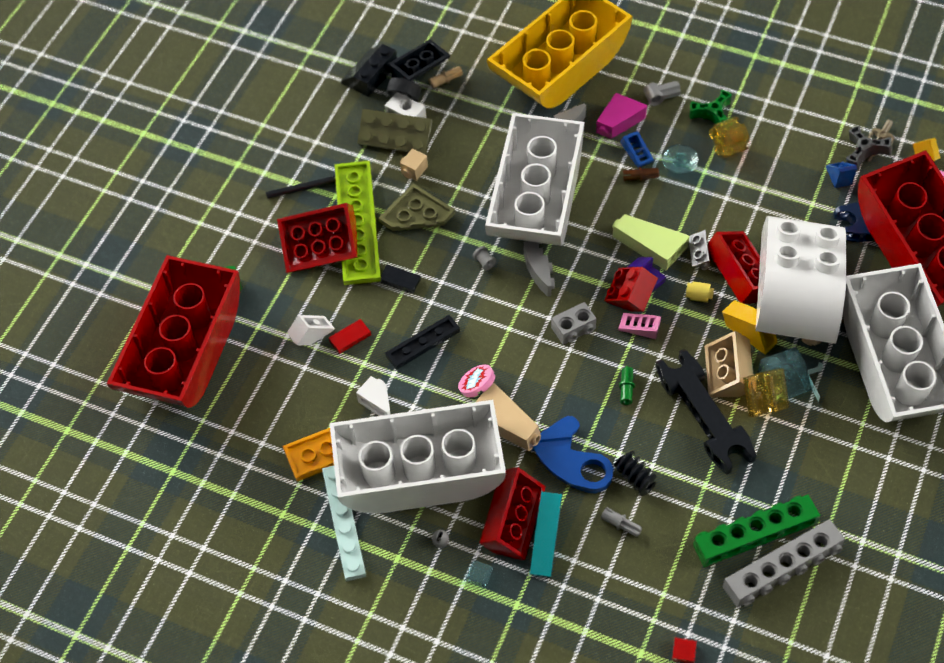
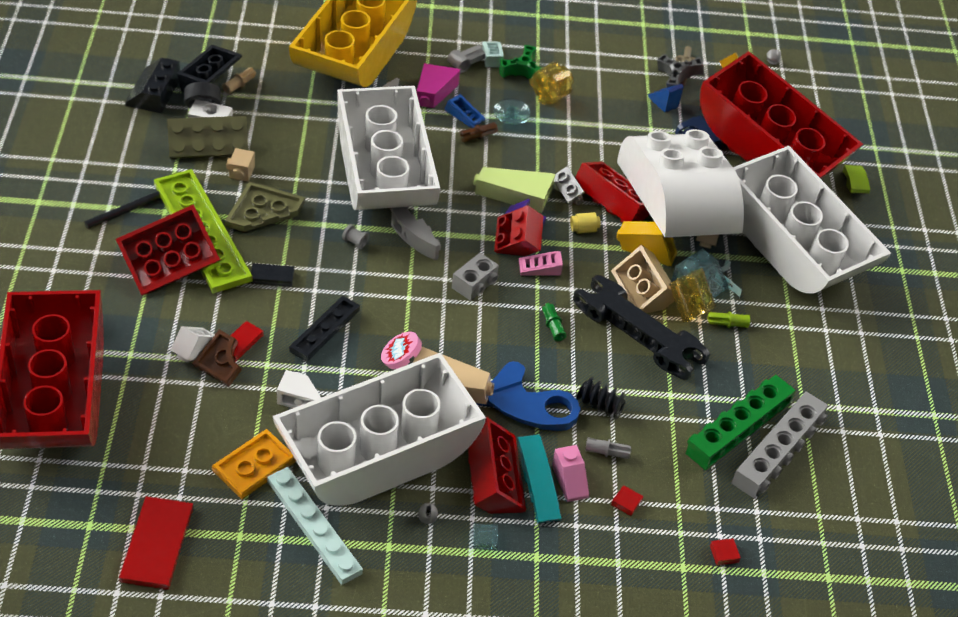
camera: 30 degrees left, 10 degrees down
none -> red tile [119,496,194,590]
none -> reddish brown tile [192,329,242,387]
none -> light aqua slope [482,41,504,67]
none -> bright pink slope [552,445,589,502]
none -> red tile [611,485,644,516]
none -> lime axle [707,311,750,328]

